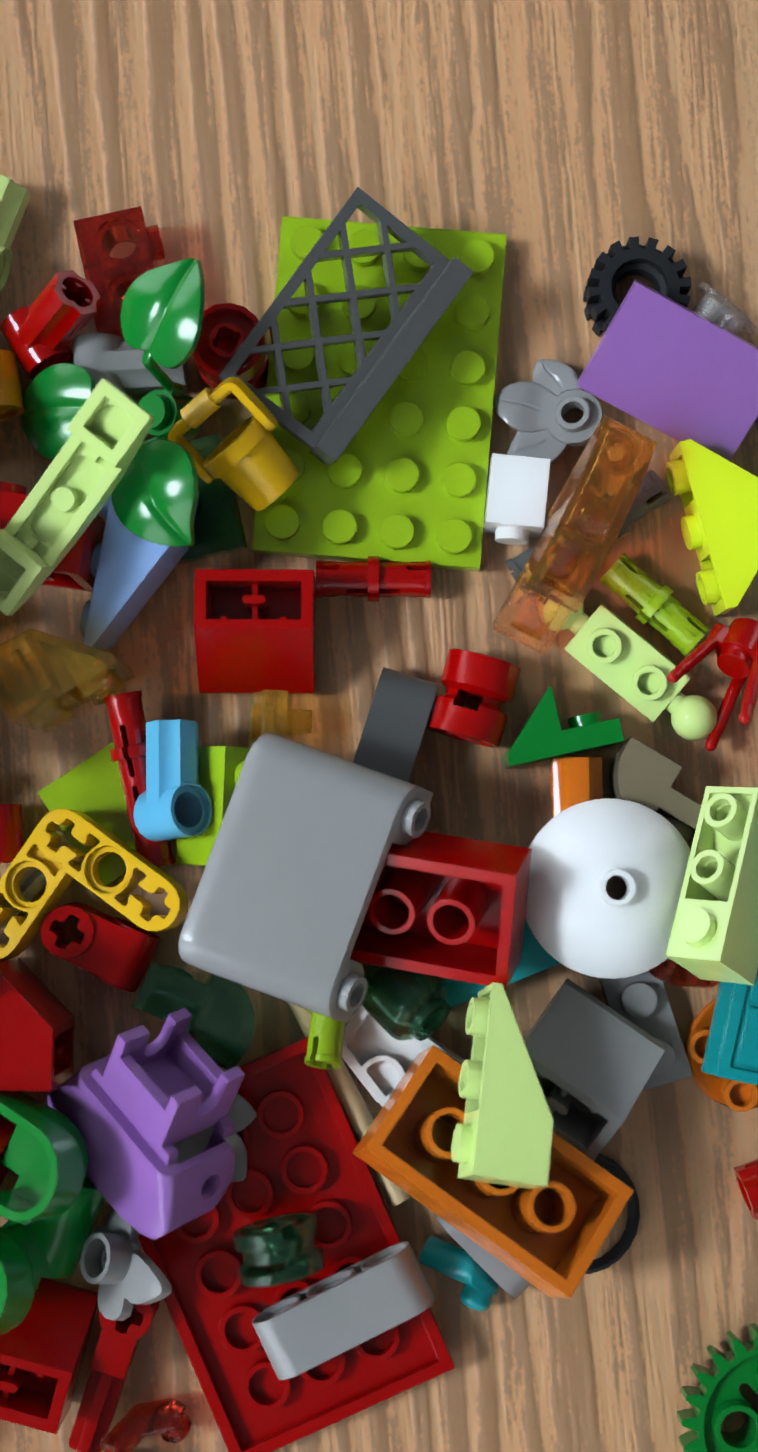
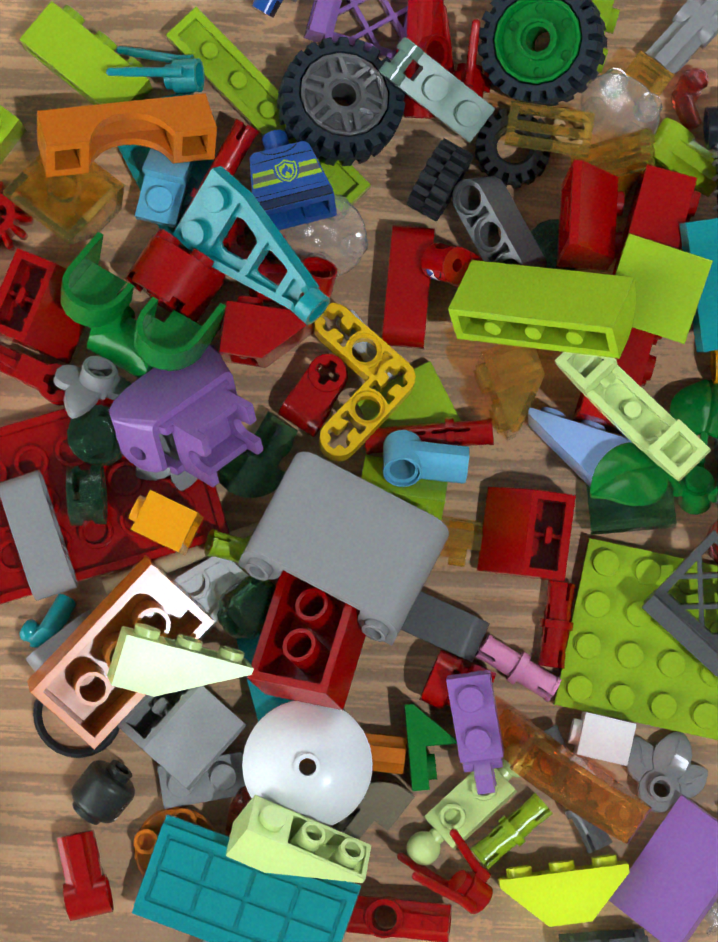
camera: 100 degrees right, 0 degrees up
yellow piece [167,376,300,512] -> none
none -> clear green wheel [67,405,124,467]
none -> pearl dark grey head [71,760,135,825]
none -> light orange brick [129,490,204,556]
none -> medium lavender hinge [446,670,504,795]
none -> bright pink pin [475,634,562,702]

